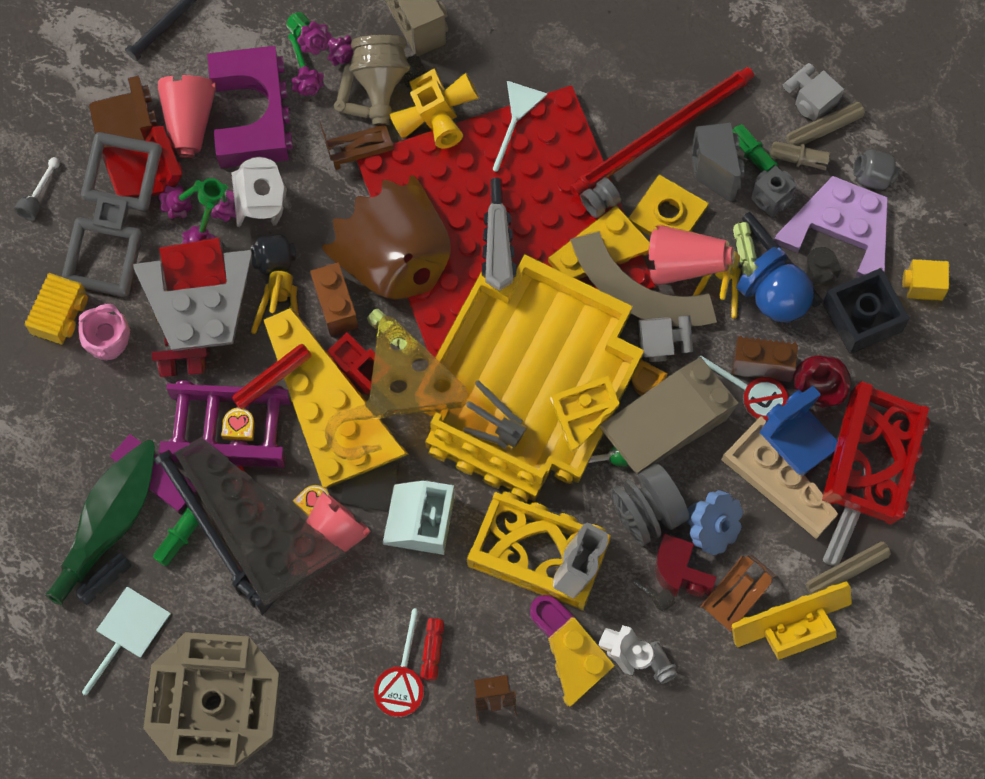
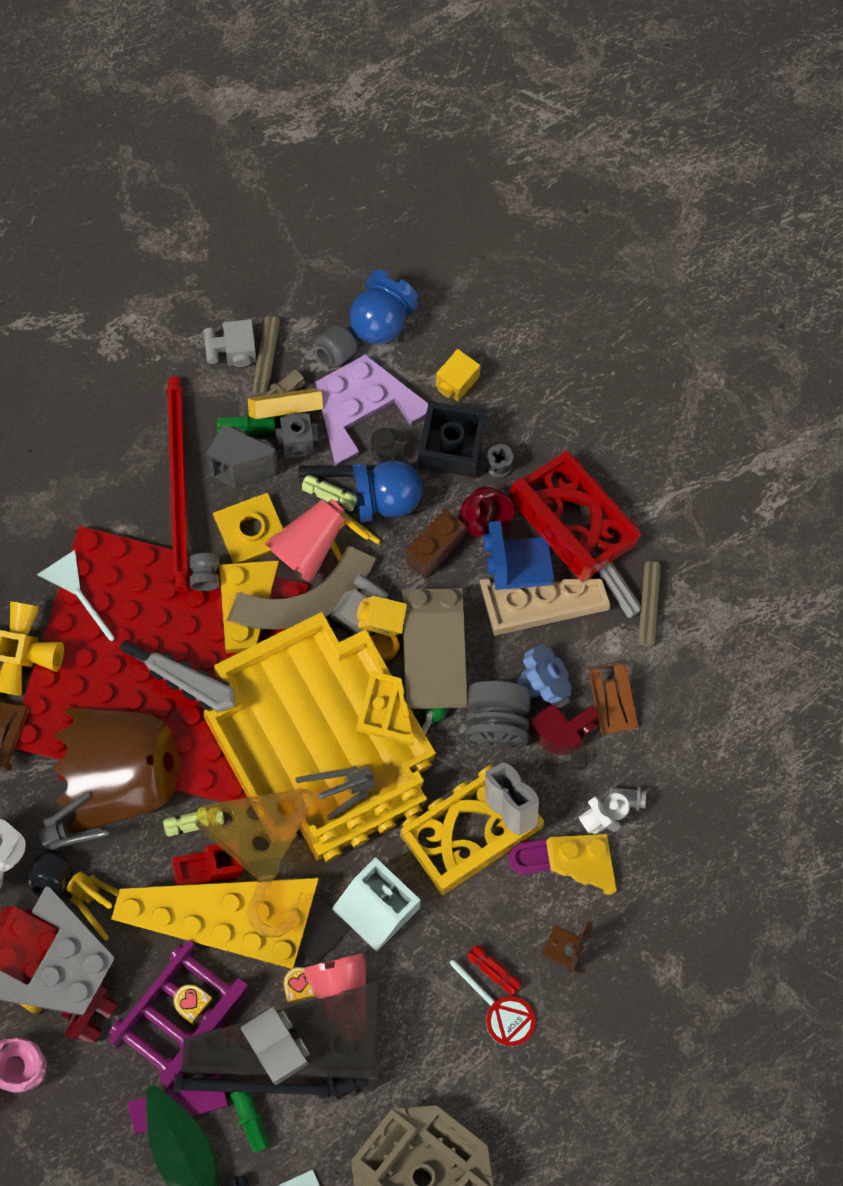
camera: 60 degrees left, 0 degrees up
red axle [232,344,312,409] -> none
dark orange brick [310,262,359,337] -> none
piece [697,356,788,421] -> none
yellow bracket [732,581,852,660] -> none
none -> dark grey plant [38,791,110,852]
none -> light grey brick [240,1007,310,1085]
none -> yellow piece [248,388,323,419]
none -> blue tile [349,270,419,345]
none -> yellow brick [356,596,407,636]
none -> dark grey bush [486,444,514,479]

